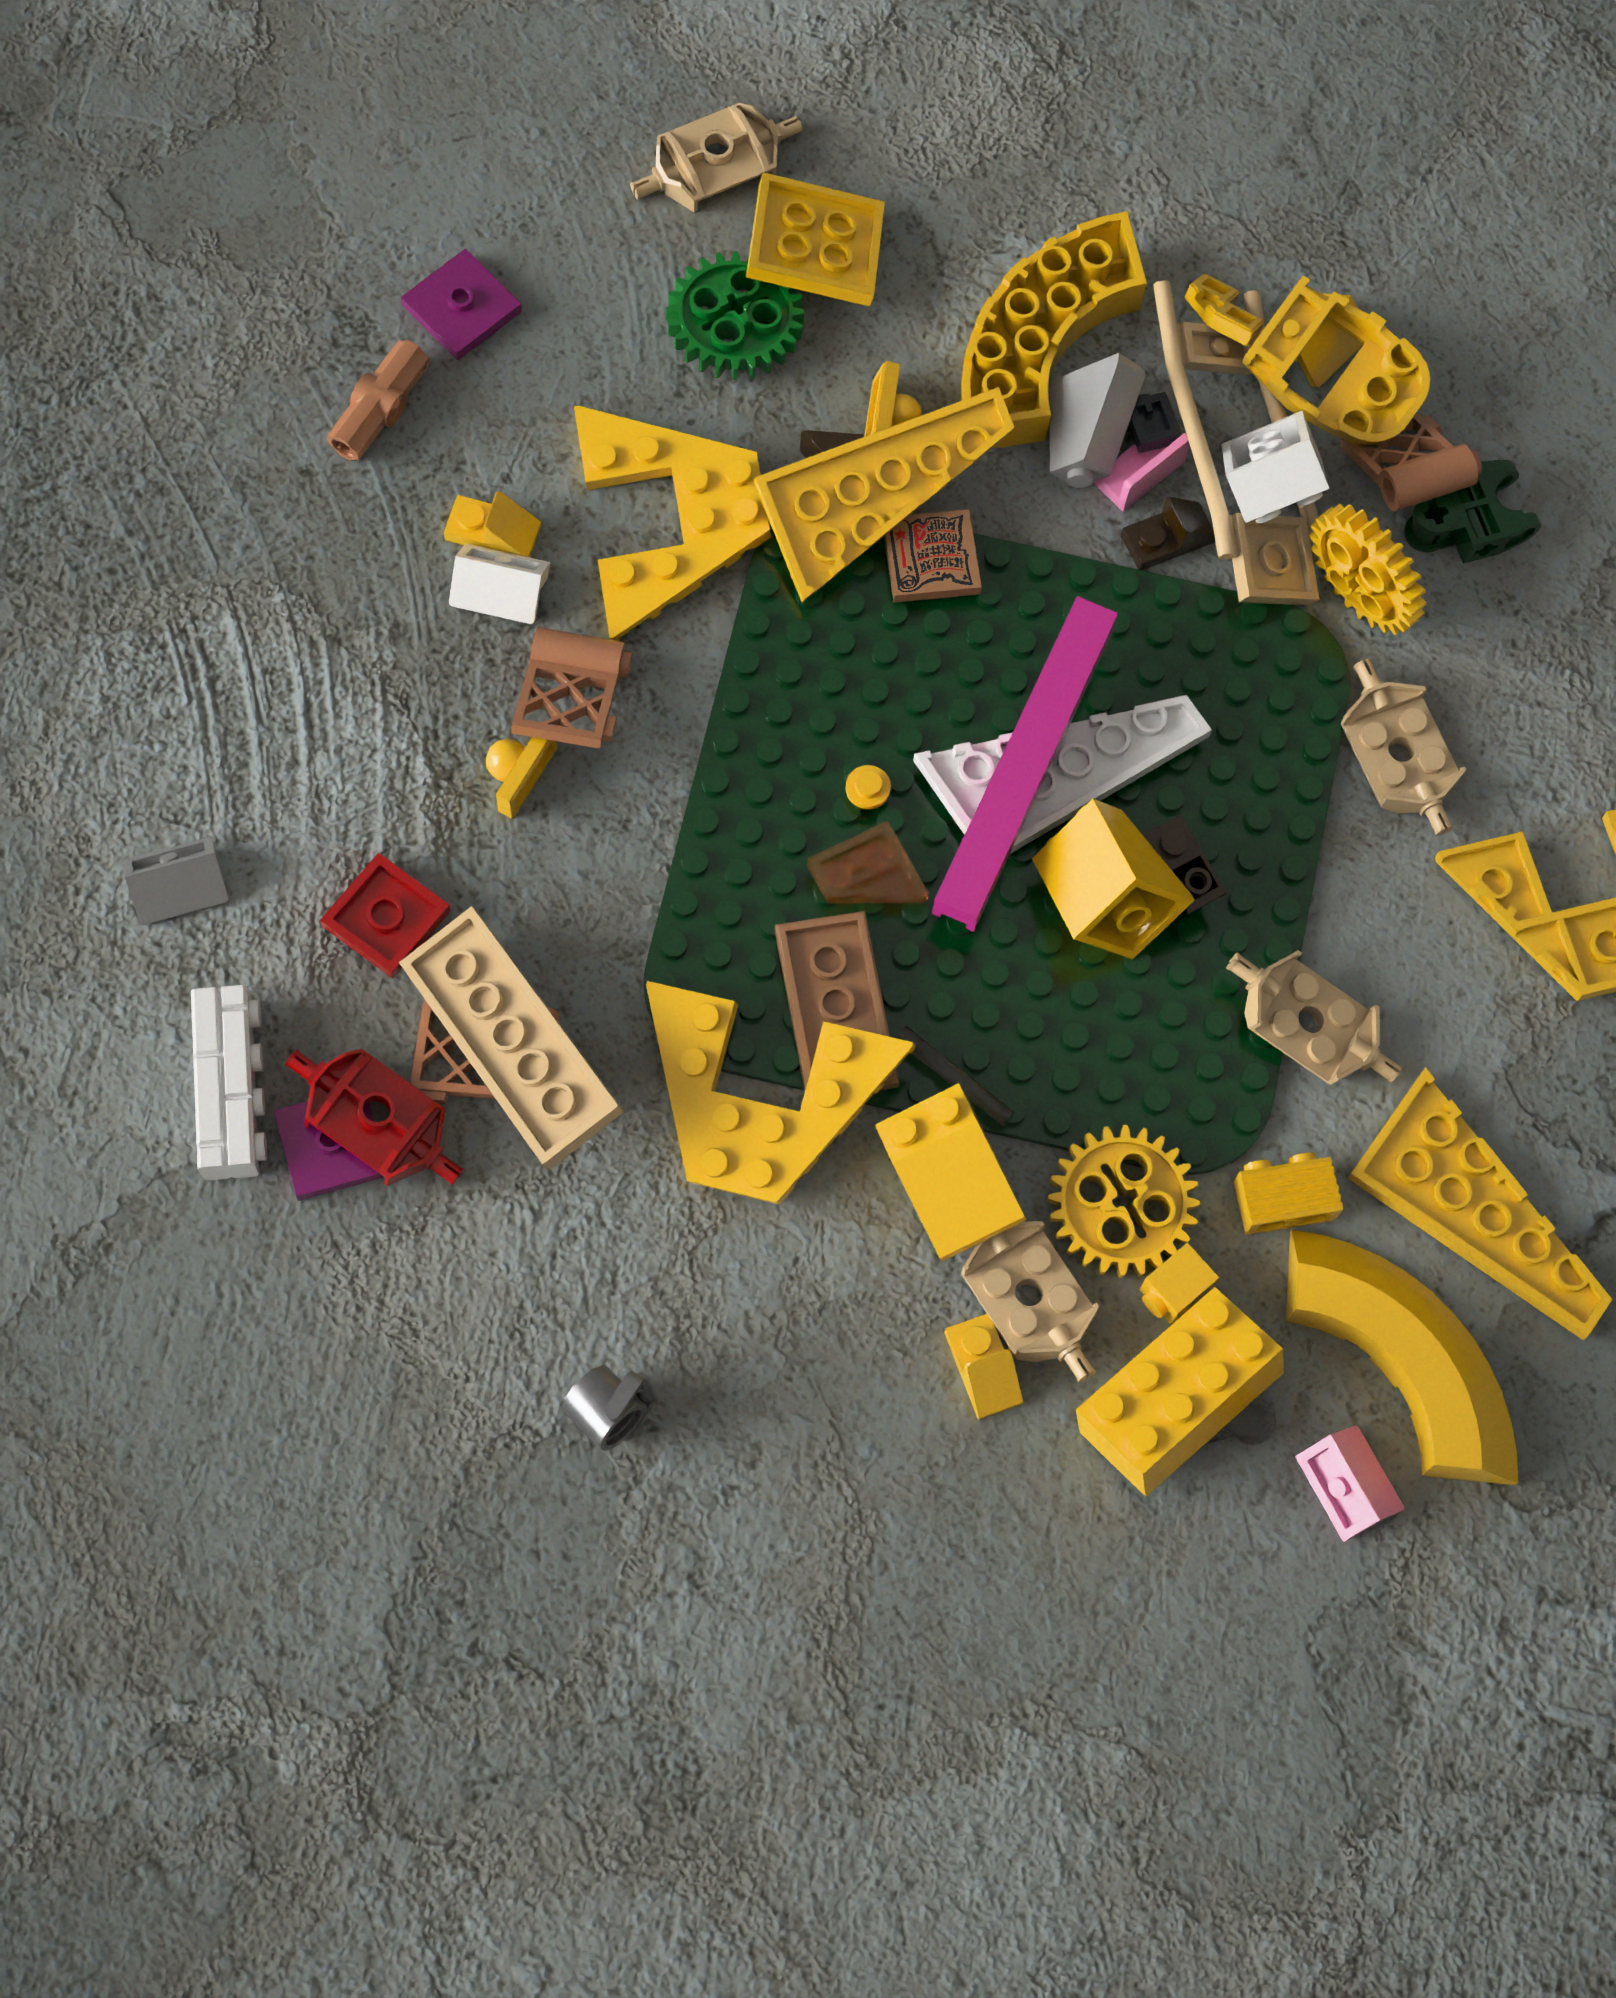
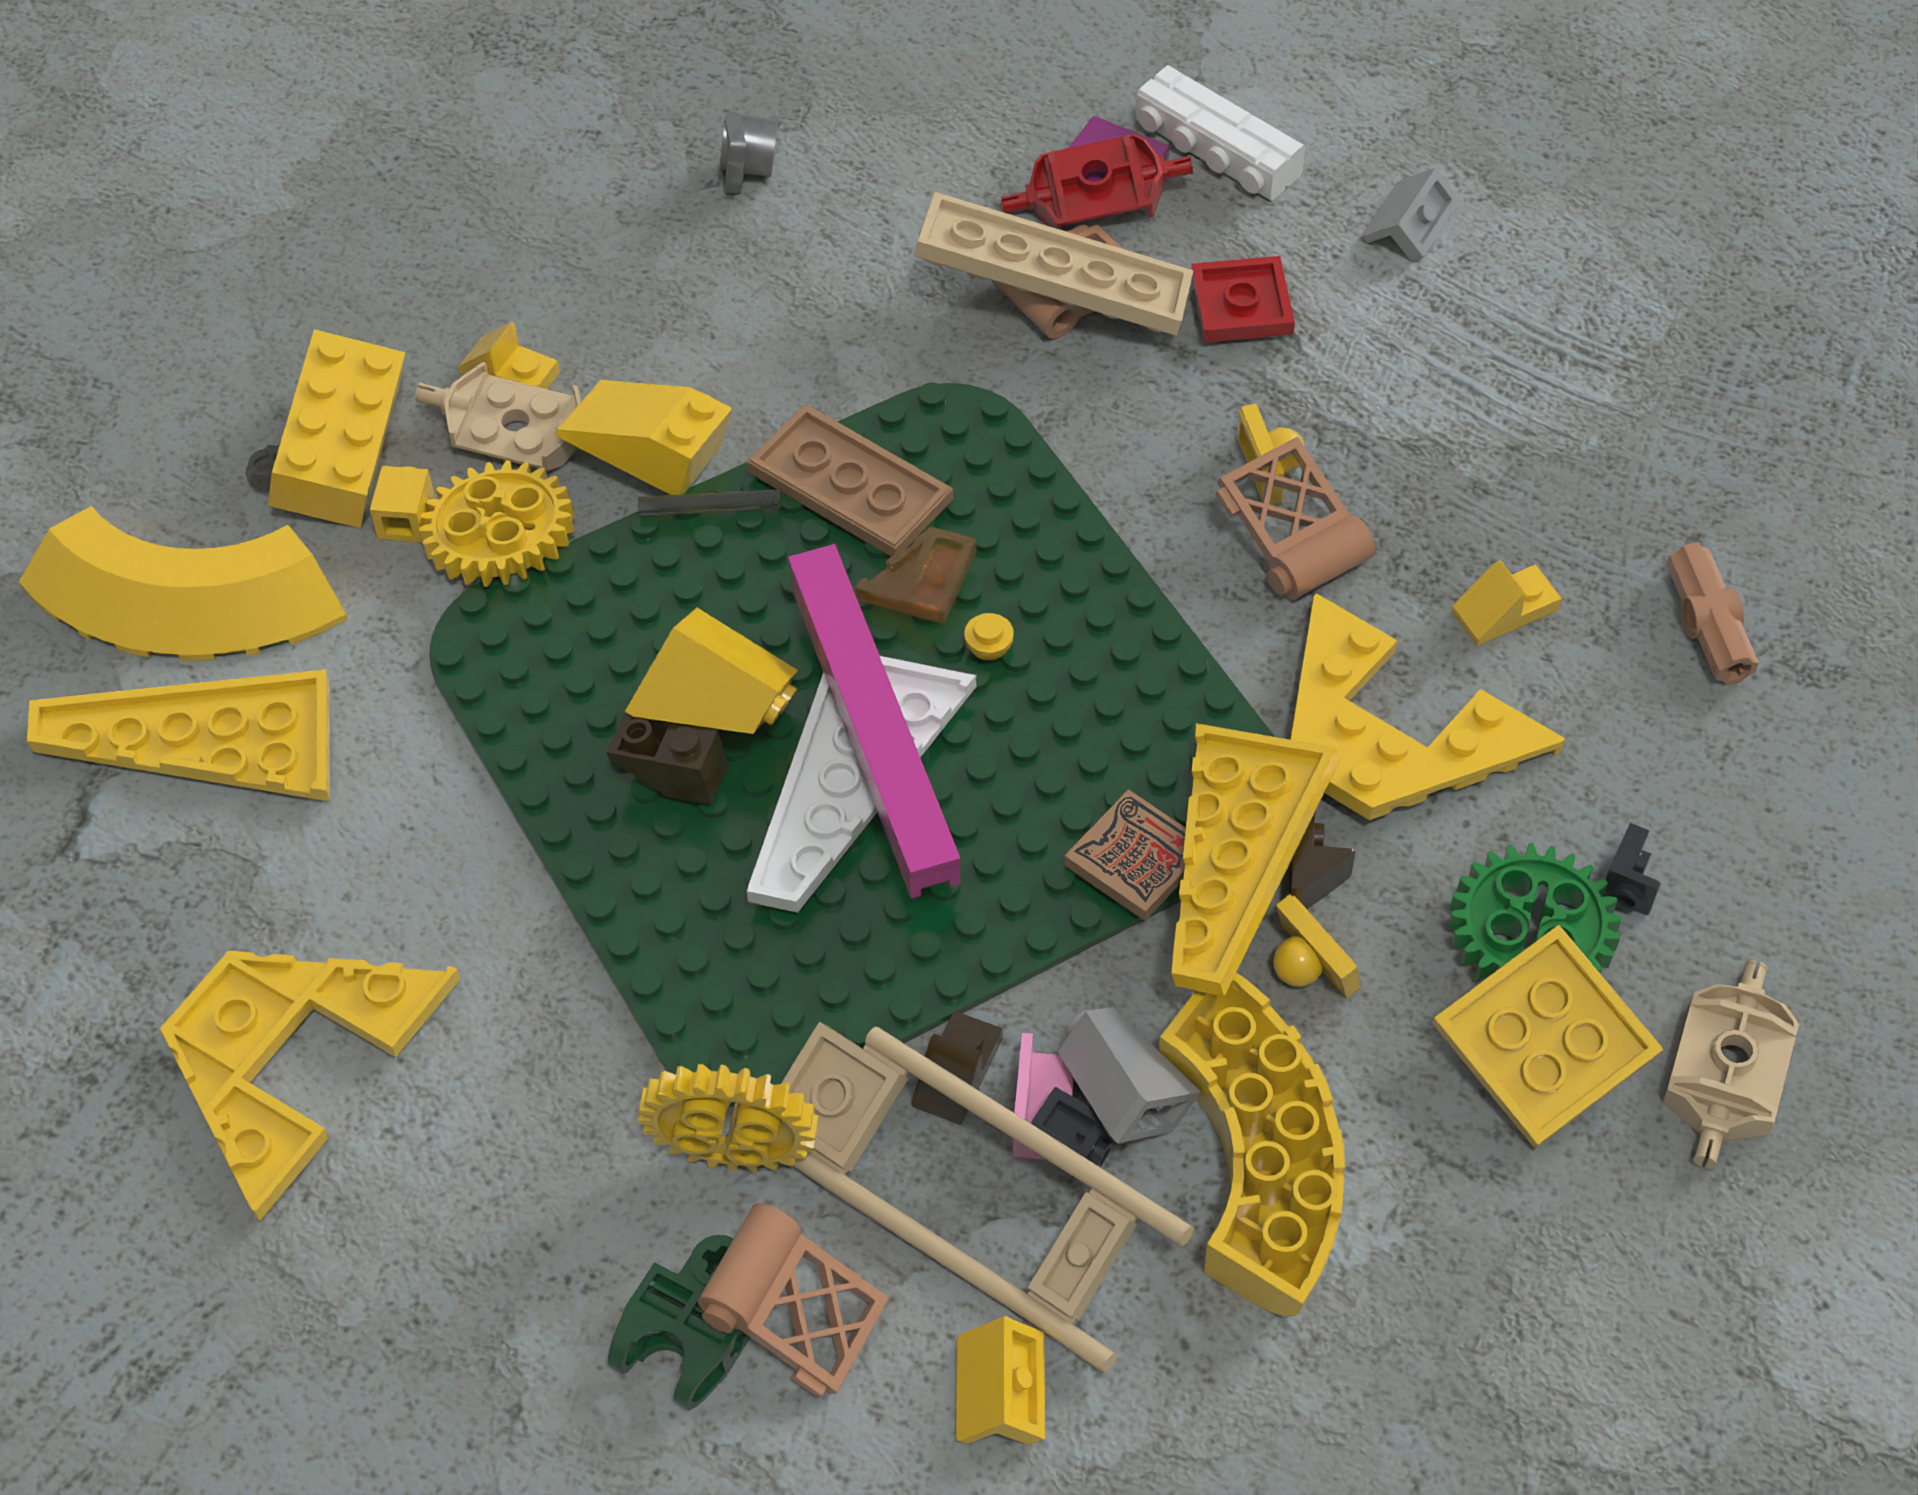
camera: 145 degrees right, 15 degrees down
magenta plate [401,248,522,361] -> none
white panel [449,543,550,624] -> none
yellow wing [646,981,916,1205] -> none
yellow tile [1185,274,1265,346] -> none
white brick [1221,410,1330,523] -> none
tan plate [1226,950,1402,1085] -> none
yellow brick [1233,1152,1343,1235] -> none
yellow slope [1242,275,1430,445] -> none
bright pink panel [1295,1425,1404,1542] -> none
tan plate [1341,658,1466,836] -> none
none -> black bracket [1602,823,1661,915]

